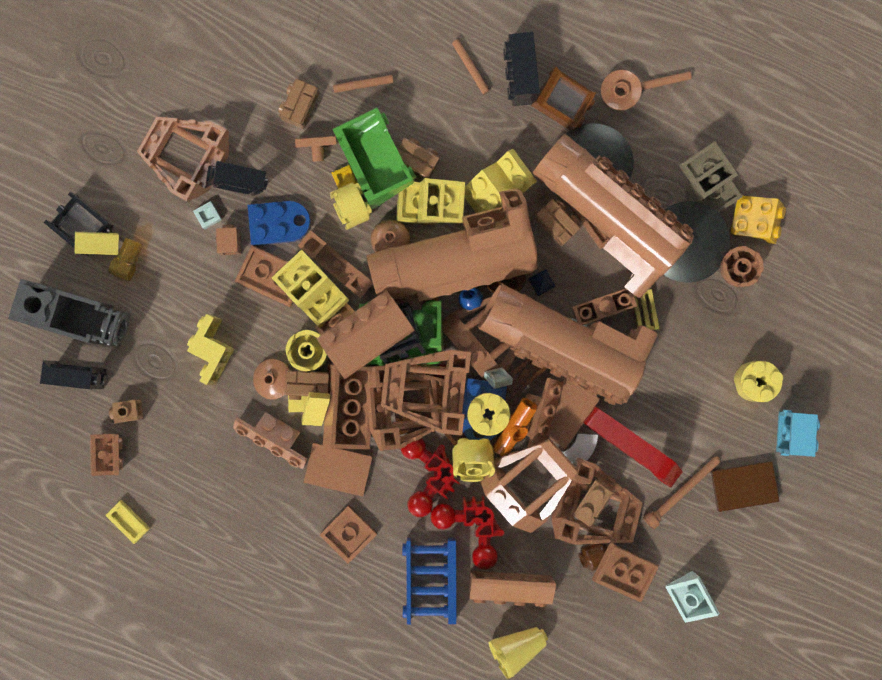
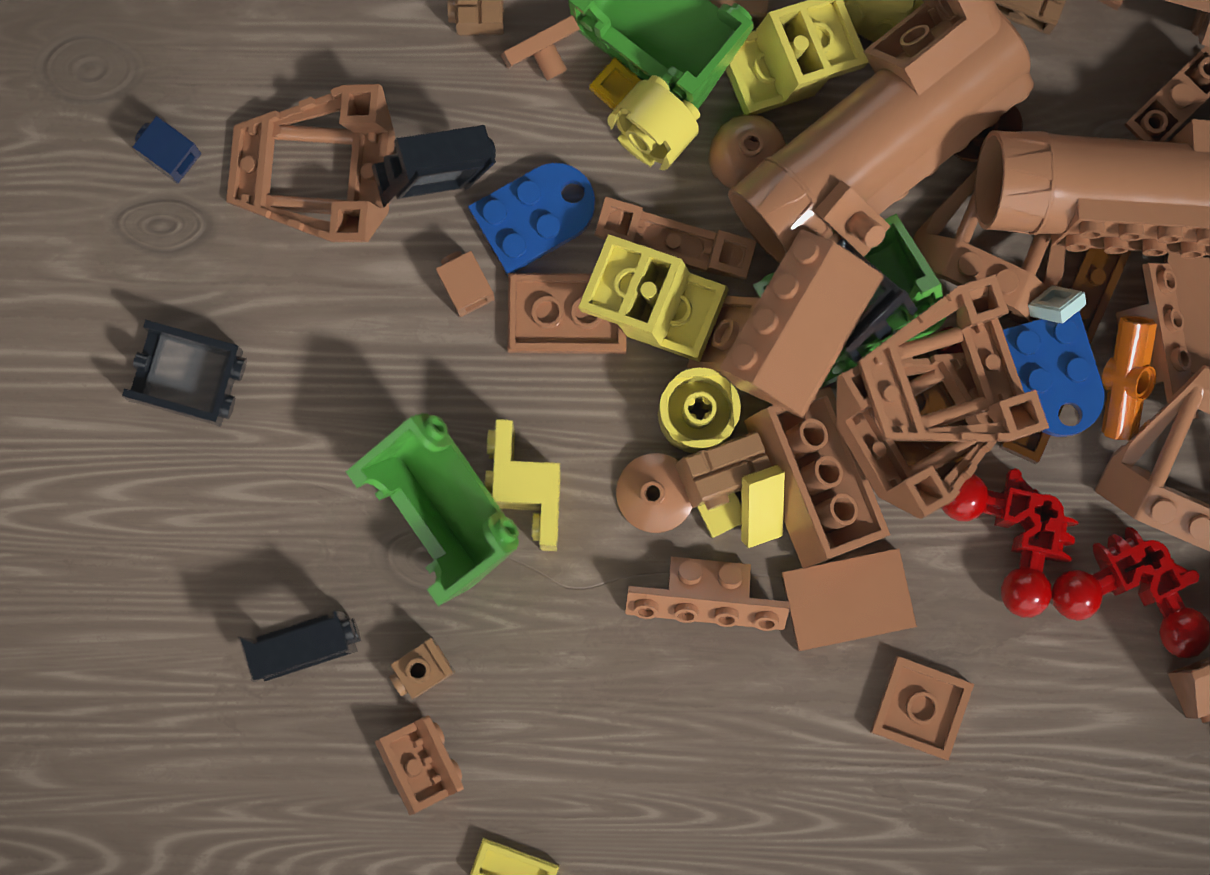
camera: 25 degrees left, 5 degrees down
dark grey piece [8,279,130,347] -> none
light yellow tile [74,232,119,255] -> none
clear yellow piece [108,237,143,281] -> none
light aqua tile [193,201,222,230] -> none
blue fence [402,538,456,625] -> none
light yellow brick [452,438,495,482] -> none
blue plate [458,287,484,310] -> none
light yellow brick [467,393,510,436] -> none
dark blue slope [528,269,556,296] -> none
none -> dark blue brick [133,116,202,184]
none -> bright green windscreen [345,413,519,606]
none -> nougat tile [814,180,891,257]

